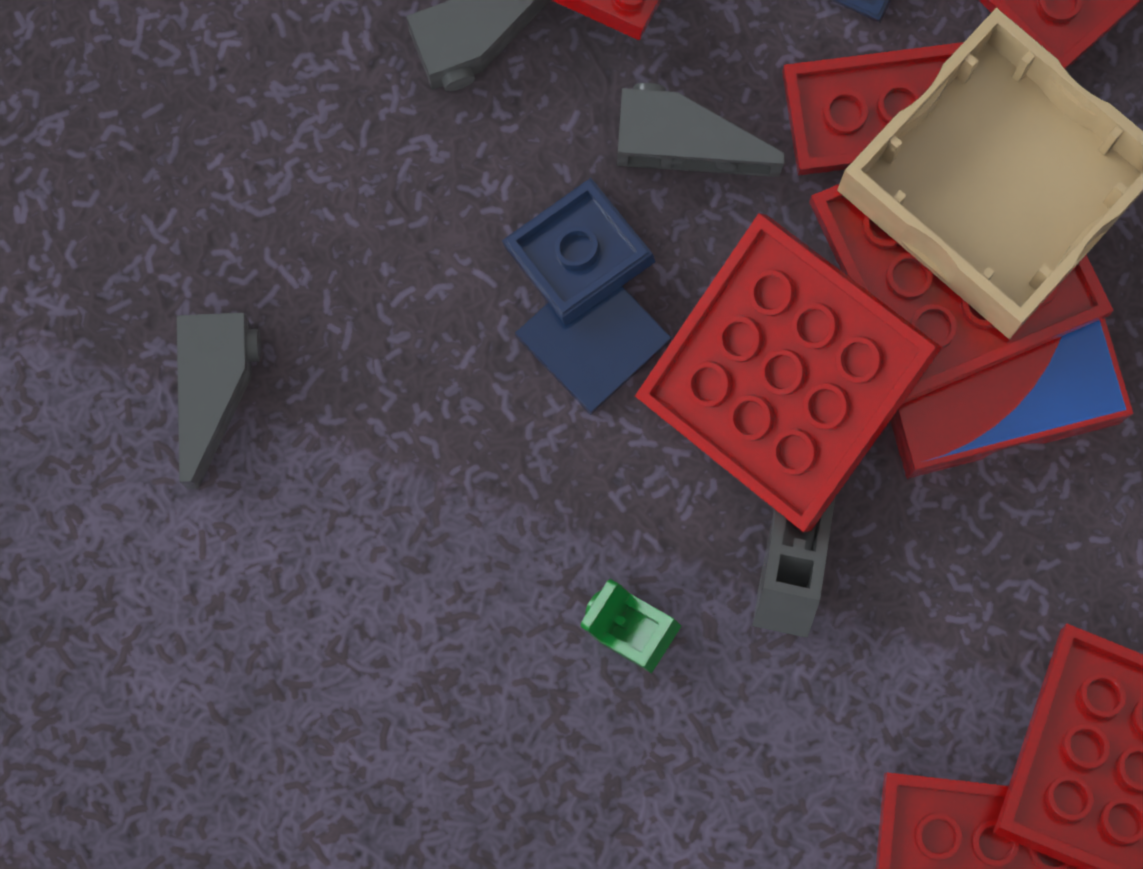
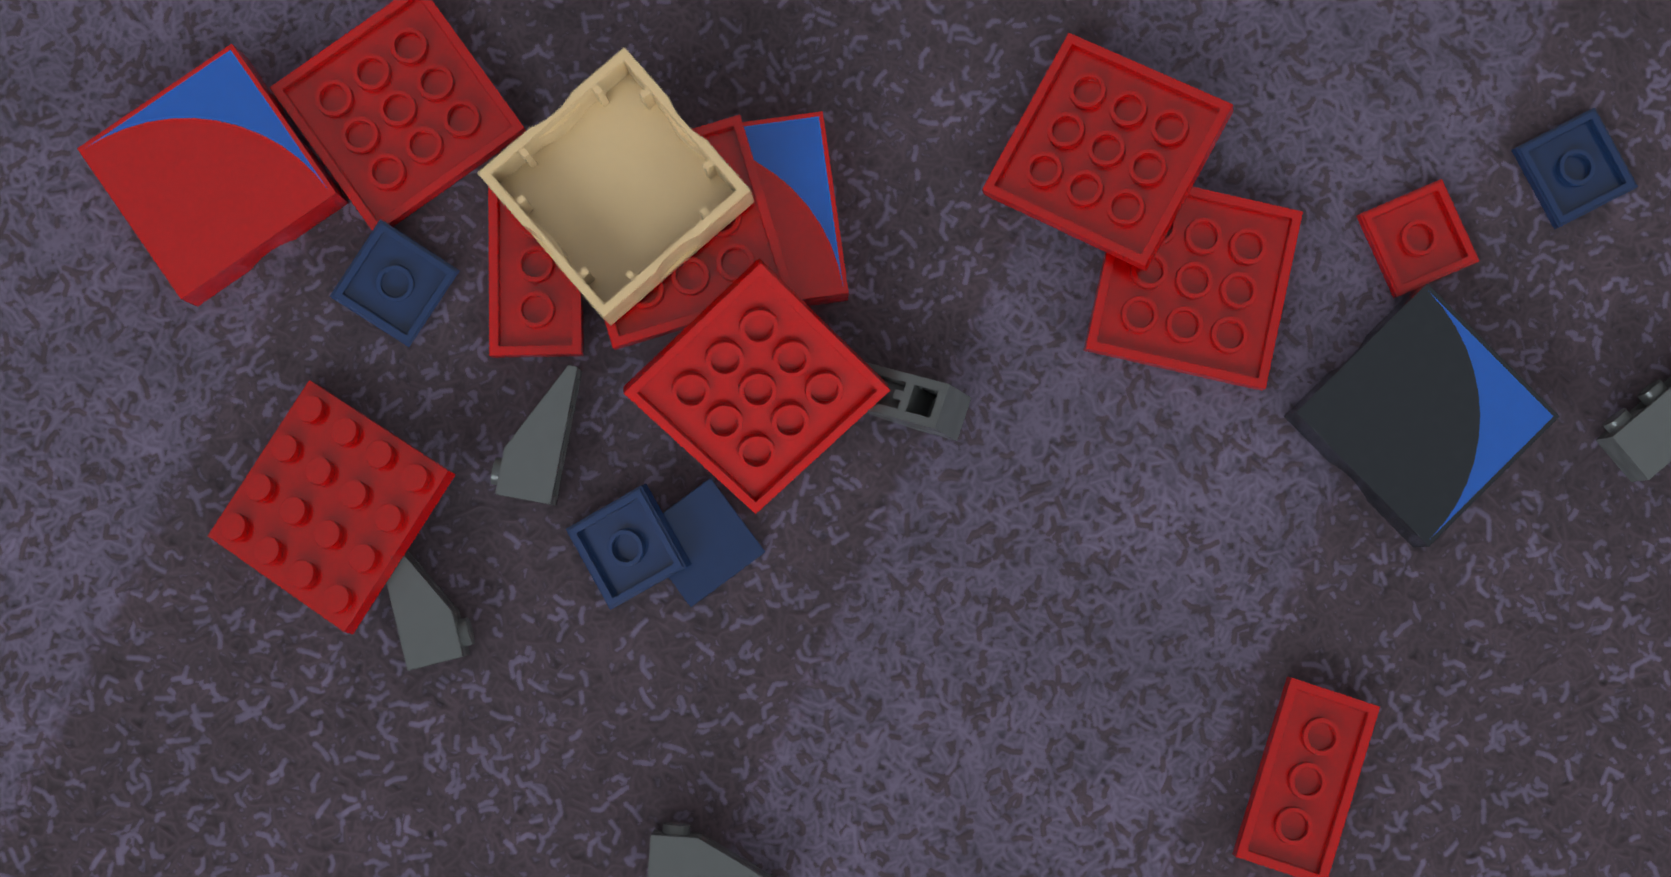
camera: 90 degrees left, 5 degrees up
green bracket [580,579,682,674] -> none

